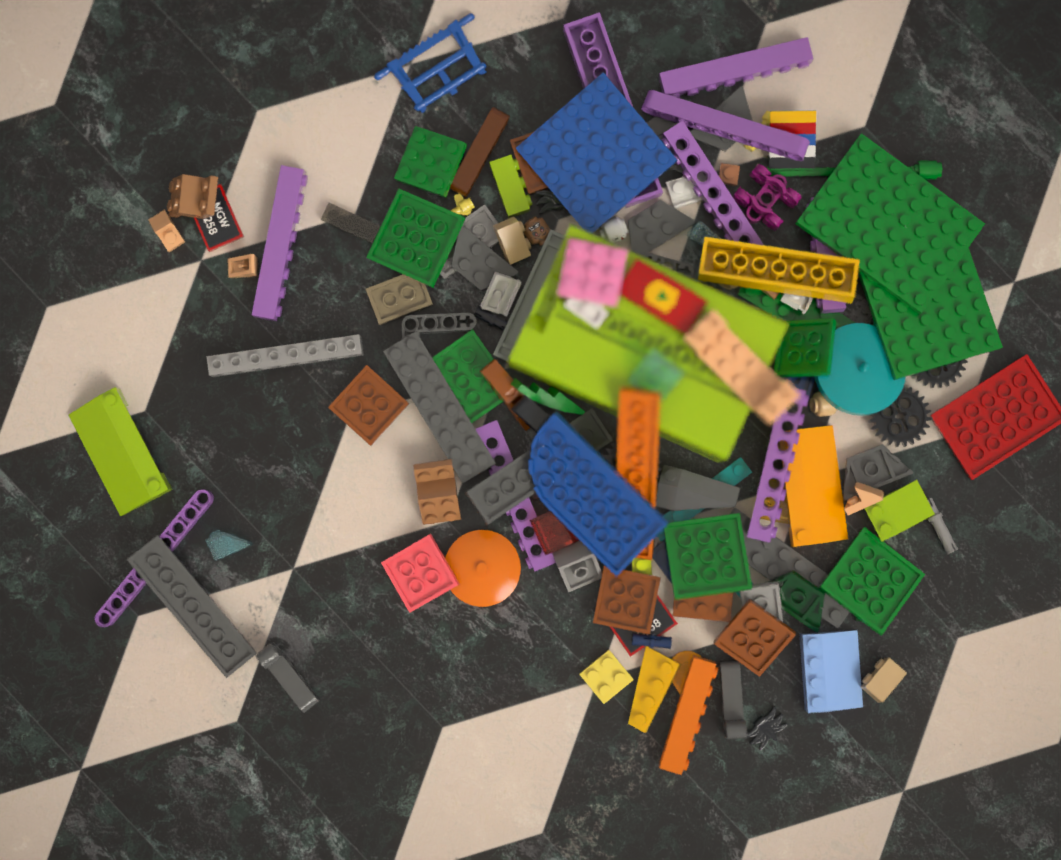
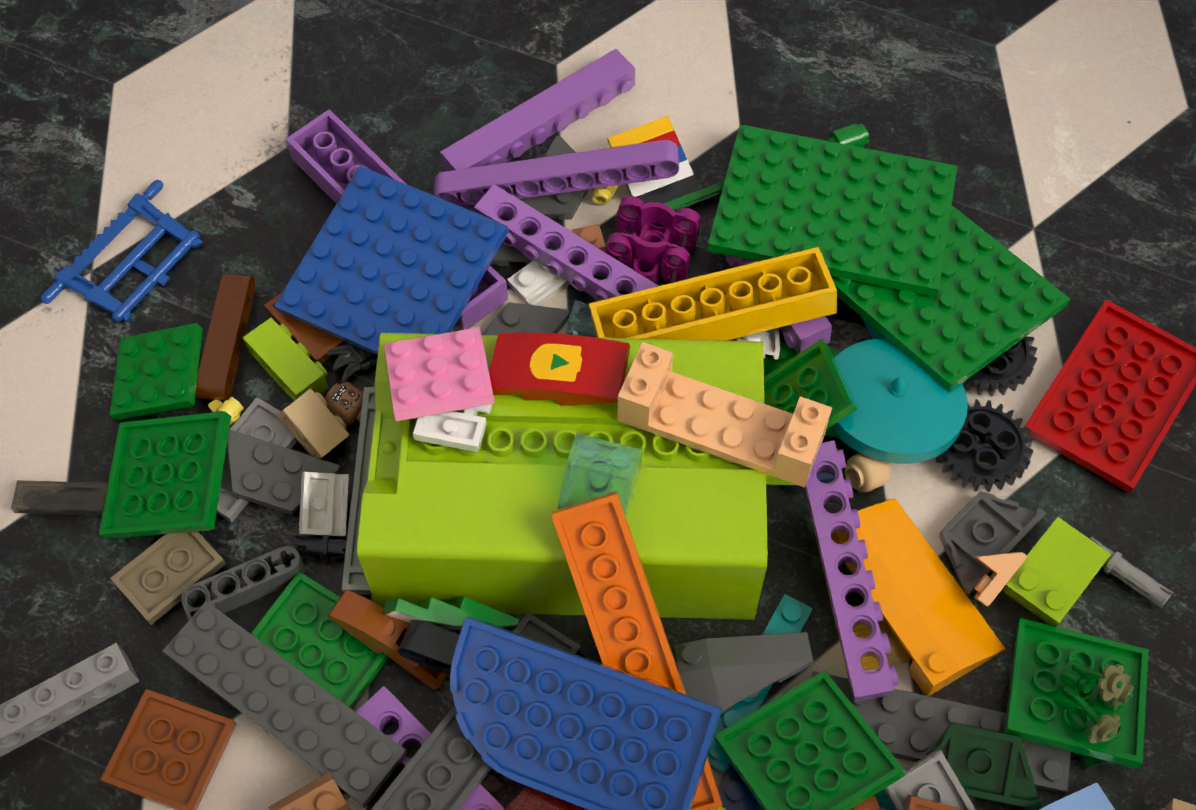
camera: 20 degrees left, 25 degrees down
none -> plant [1060,660,1134,744]

